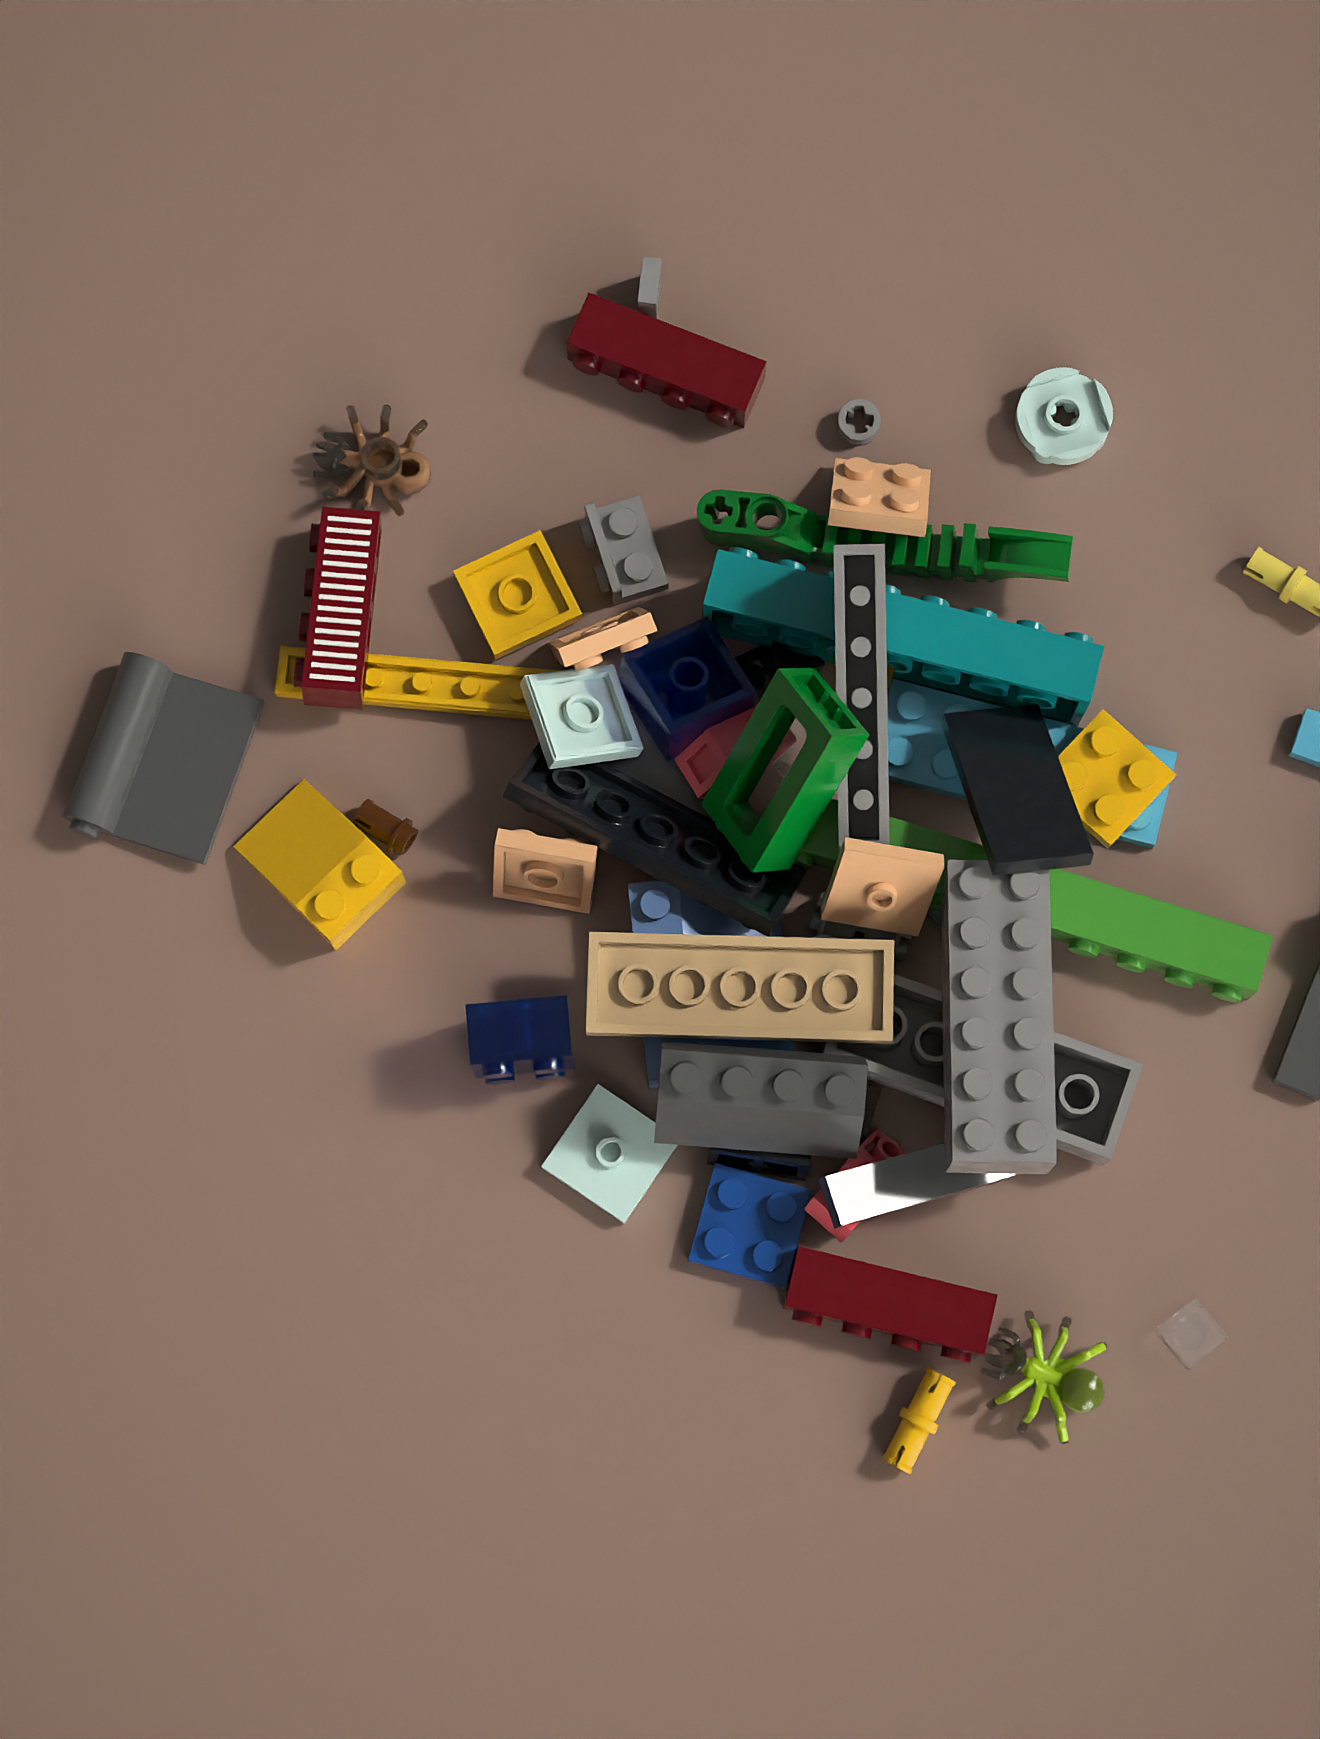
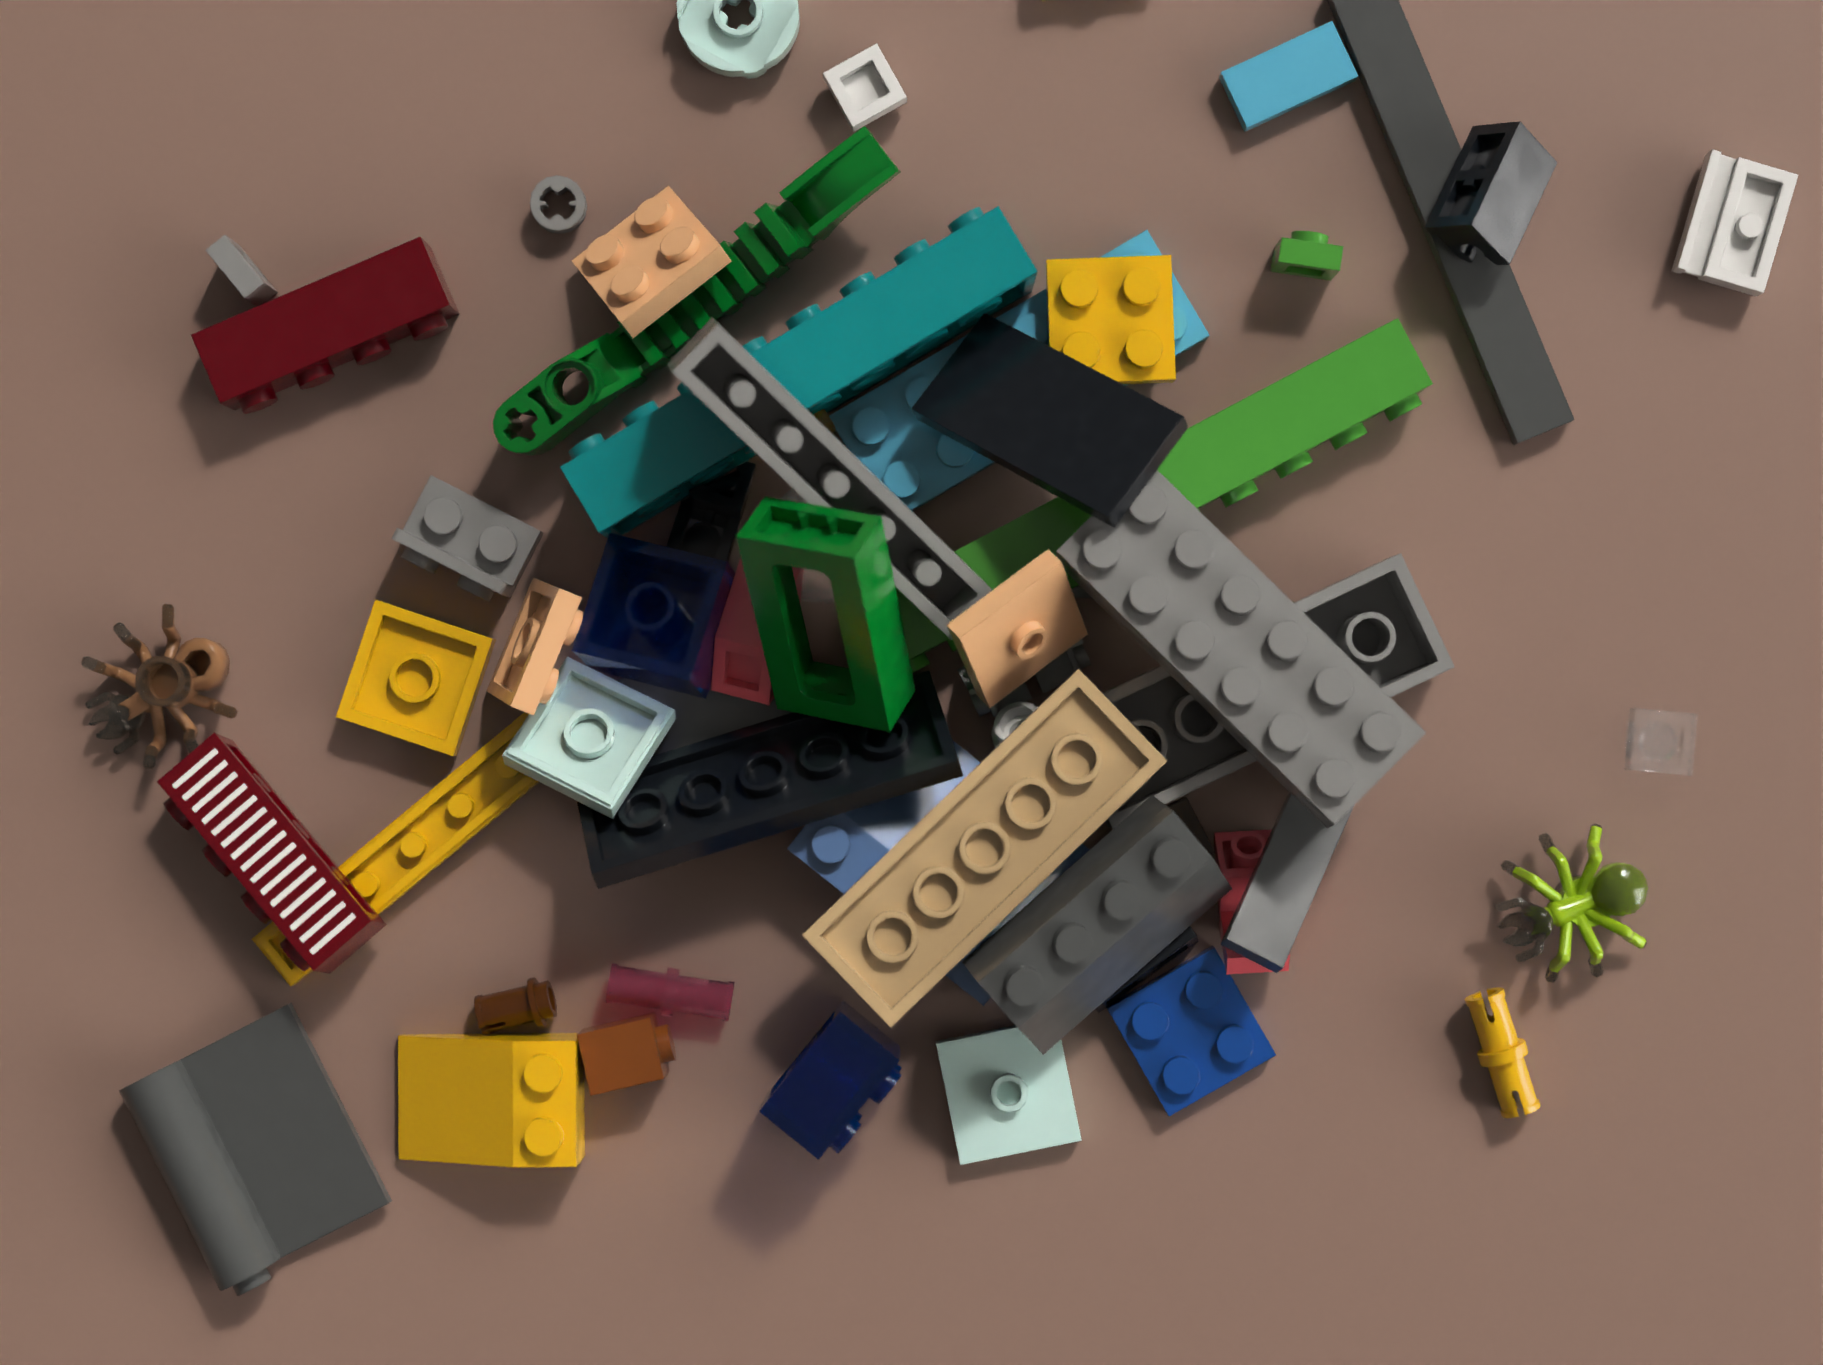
camera: 45 degrees left, 10 degrees up
light nougat plate [493,828,597,914] -> none
dark red brick [783,1246,998,1364] -> none
none -> dark orange brick [577,1012,676,1096]
none -> clear pink pin [605,963,734,1021]
none -> white plate [823,43,907,132]
none -> bright green plate [1270,231,1344,281]

